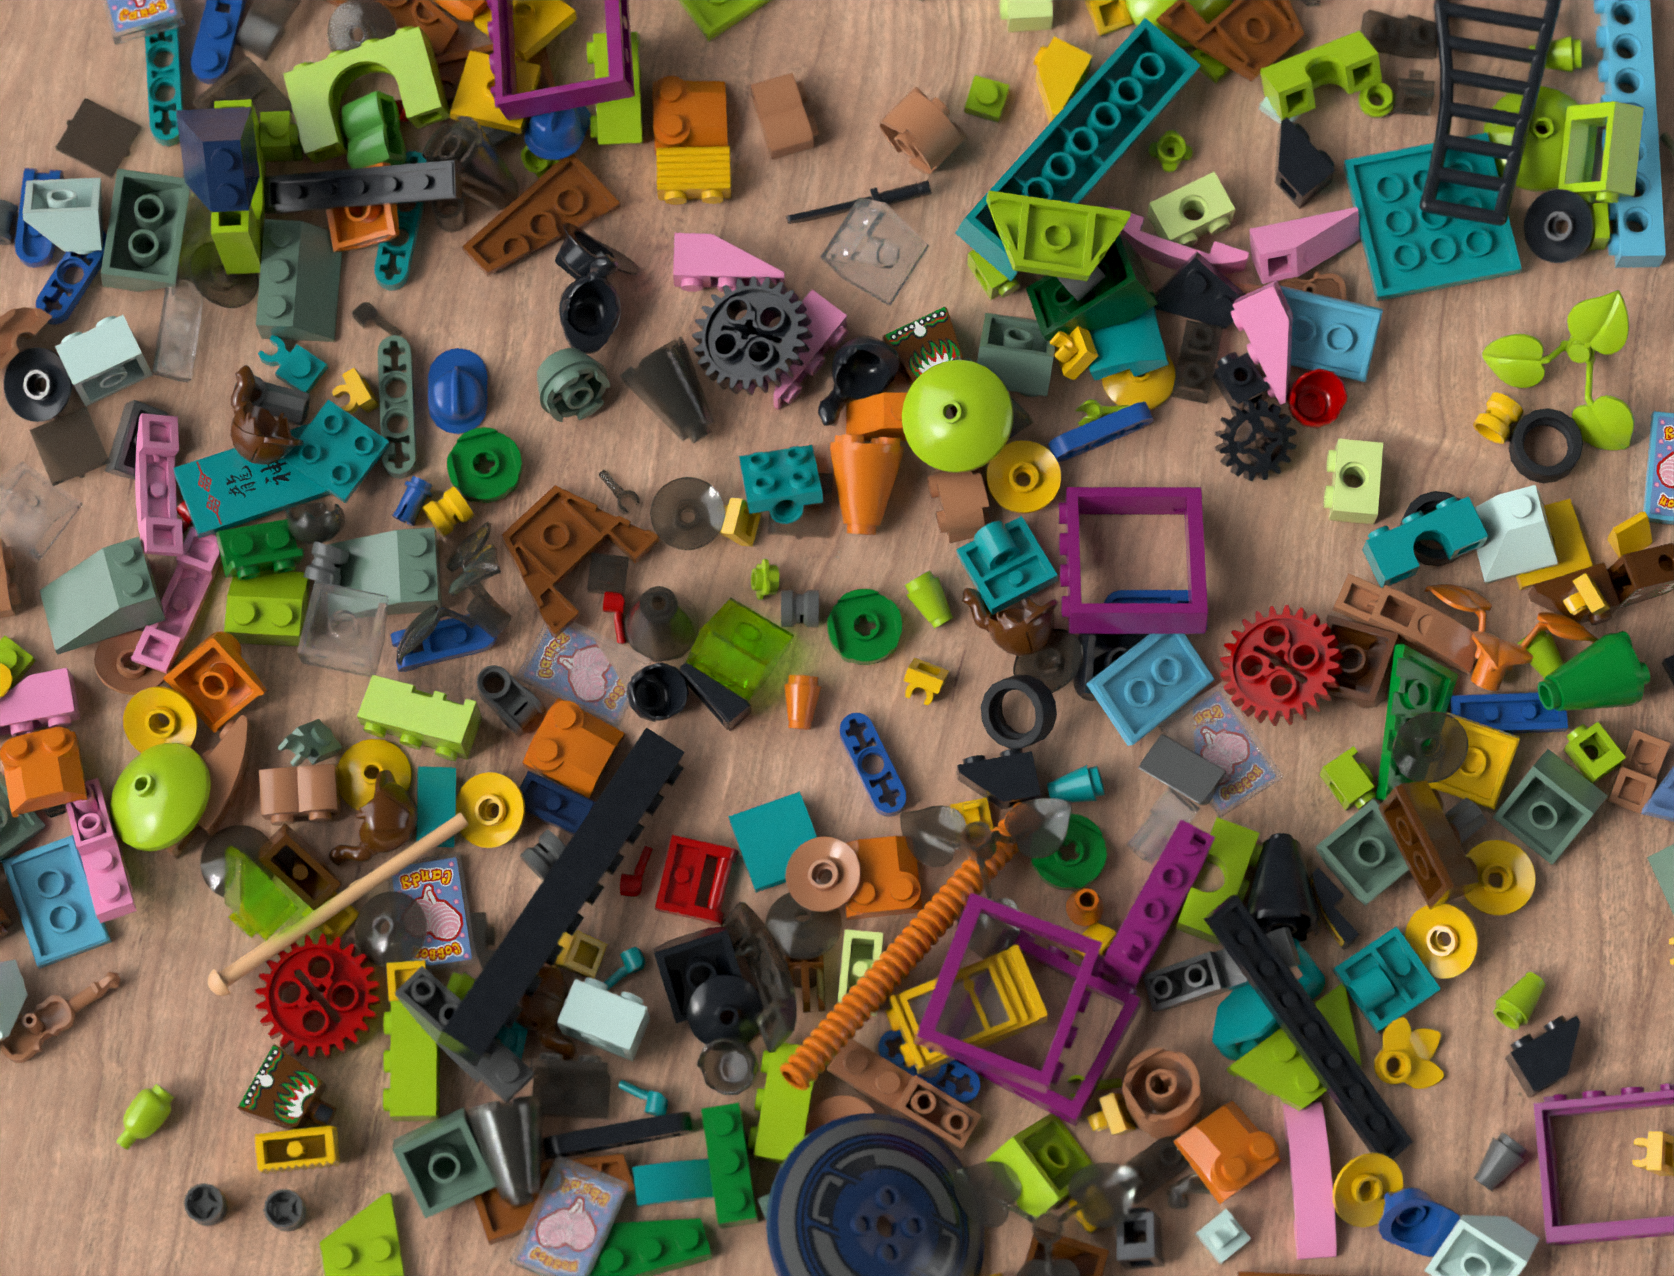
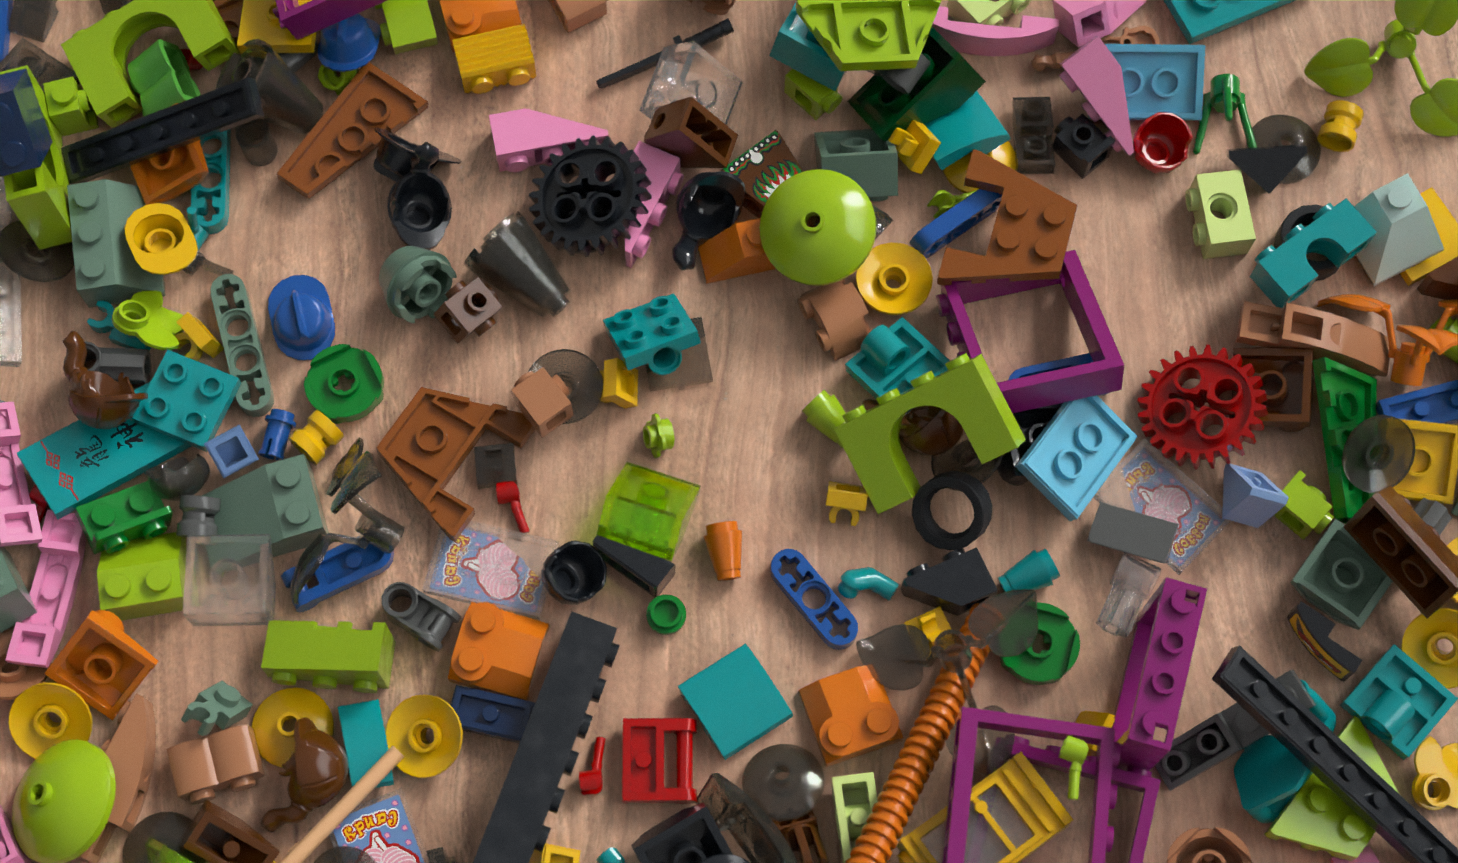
camera: 15 degrees left, 5 degrees down
dark grey wheel [520,829,566,881] -> none
clear smoke hand [599,469,640,514] -> none
clear smoke cone [624,586,699,662] -> none
dark grey wheel [781,590,819,628] -> none
nougat dish [786,837,861,912] -> none
green plate [827,589,902,665] -> none
orange cone [830,434,904,535] -> none
orange cone [1066,888,1104,926] -> none
black wing [1154,251,1246,329] -> none
lime arch [1175,817,1263,945] -> none
black gear [1215,399,1297,481] -> none
black cone [1247,833,1321,942] -> none
black tyre [1509,408,1583,483] -> none
none -> lime plate [112,290,184,350]
none -> yellow piece [124,203,198,275]
none -> teal hand [187,206,209,252]
none -> medium blue slope [204,424,259,479]
none -> reddish brown brick [433,277,502,344]
none -> nougat brick [511,367,574,438]
none -> reddish brown torso [644,97,738,168]
none -> green plate [646,594,686,635]
none -> lime arch [834,353,1026,514]
none -> teal arm [838,567,900,601]
none -> dark orange wing [937,149,1077,286]
none -> lime hand [1059,736,1088,800]
none -> green plant [1193,74,1257,154]
none -> light blue slope [1222,463,1289,528]
none -> black slope [1227,144,1307,194]
none -> clear smoke dish [1245,115,1321,184]

